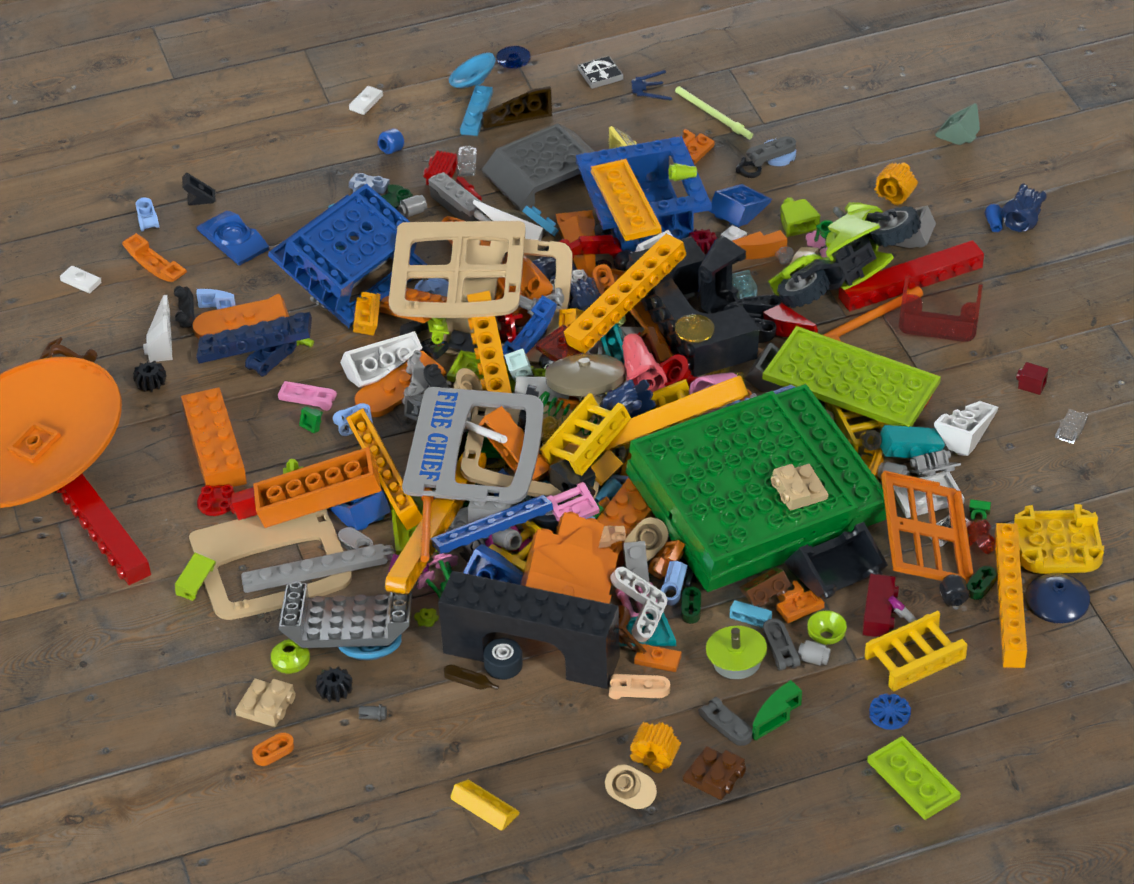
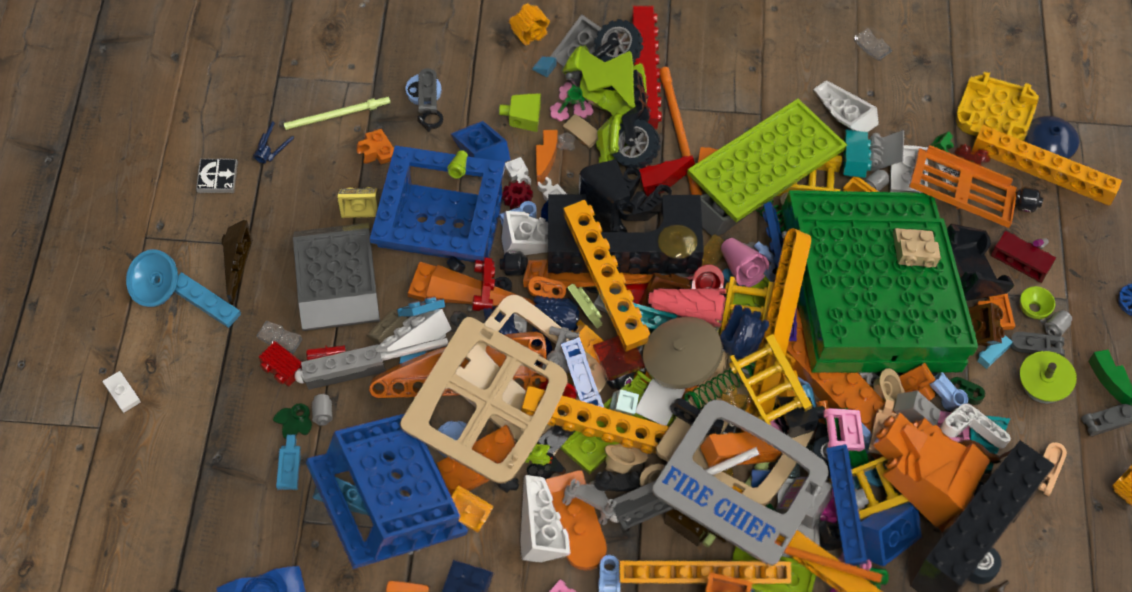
camera: 70 degrees left, 15 degrees up
sand blue plate [349,173,390,194] -> none
blue head [378,129,404,154] -> none
clear blue dish [496,46,531,68] -> none
light orange plate [591,159,662,241] -> none
orange plate [634,643,682,672] -> none
clear smoke cone [860,430,882,451] -> none
yellow fence [865,611,967,692] -> none
clear red windscreen [899,274,984,342] -> none
dark green beam [967,566,997,600] -> none
dark red brick [1016,362,1049,395] -> none

